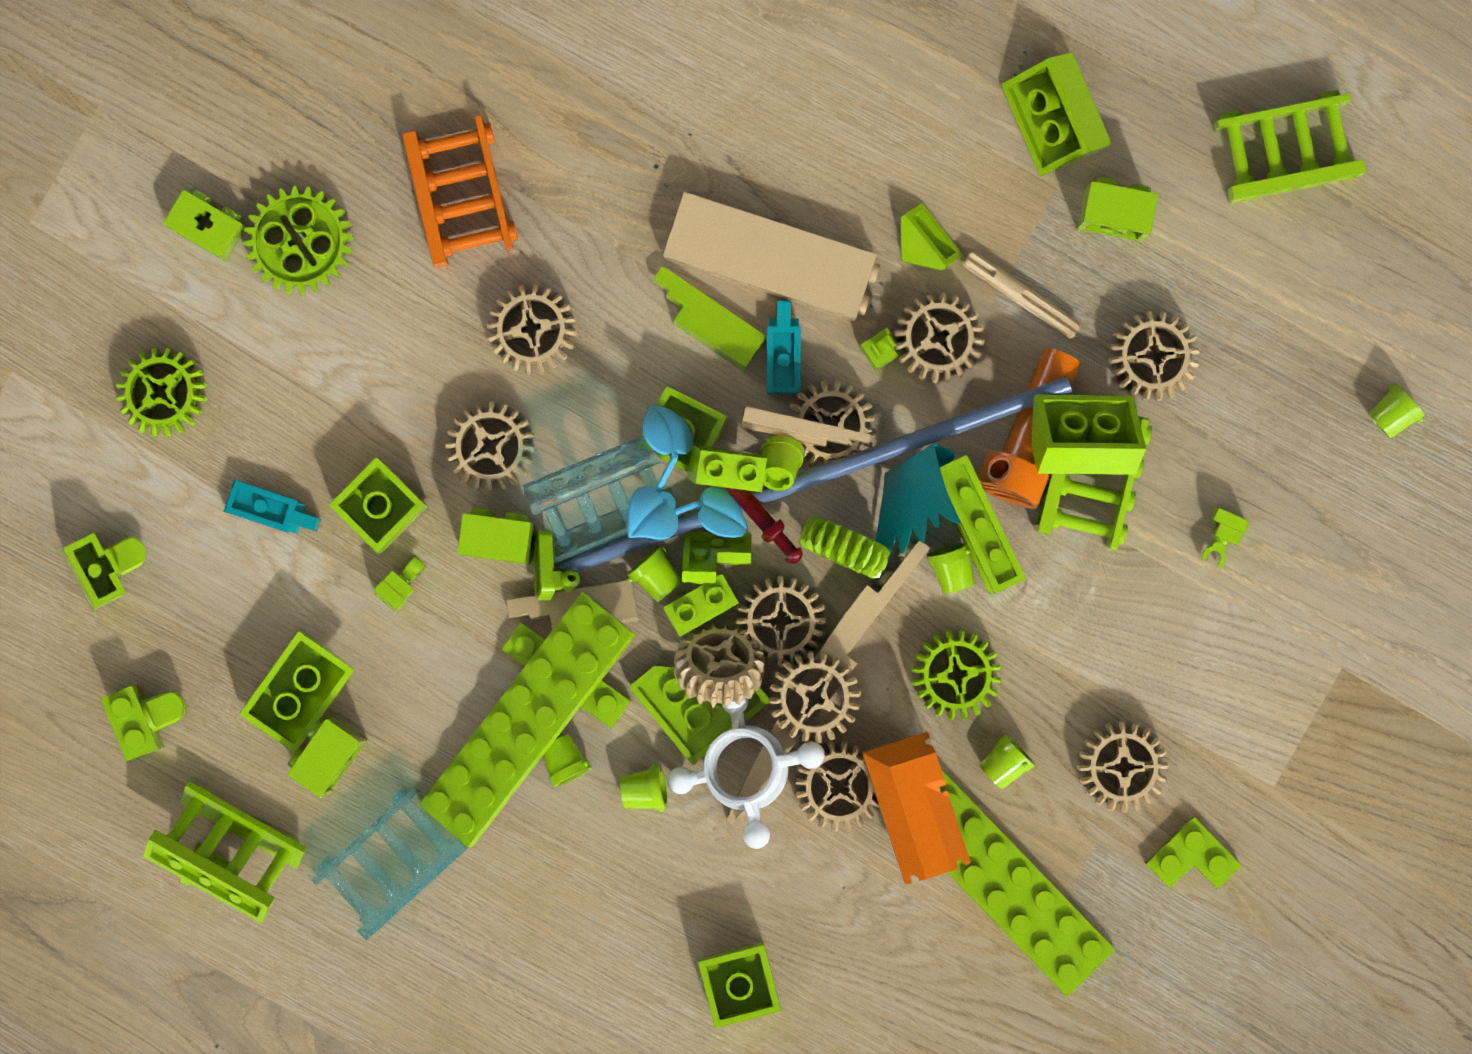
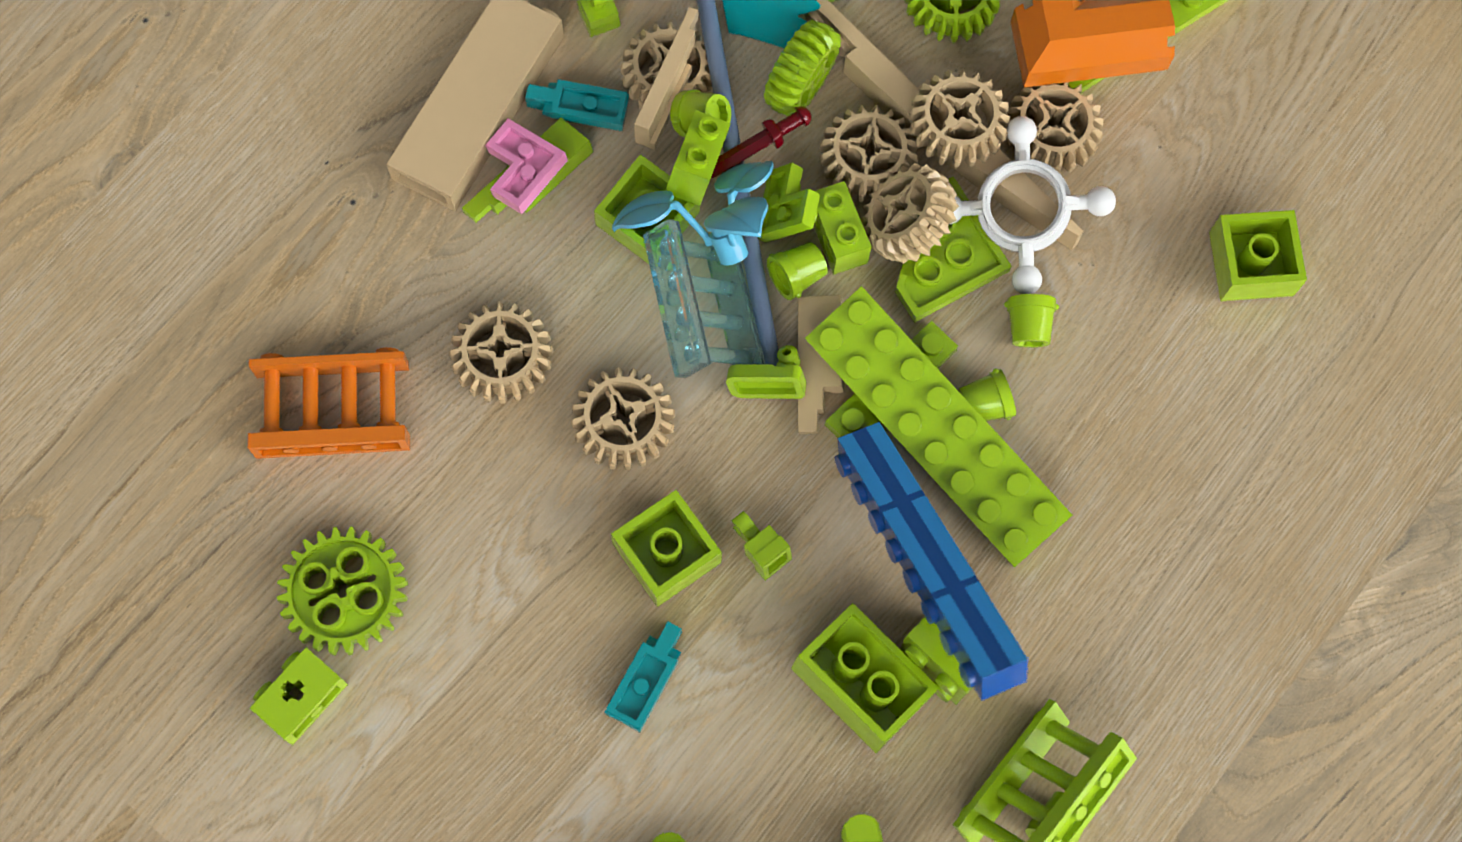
camera: 85 degrees left, 15 degrees down
lime gear [116,347,208,438] -> none
clear light blue fence [311,787,468,941] -> none
lime brick [457,508,535,565] -> none
none -> bright pink plate [485,118,568,214]
none -> brick [835,422,1028,701]

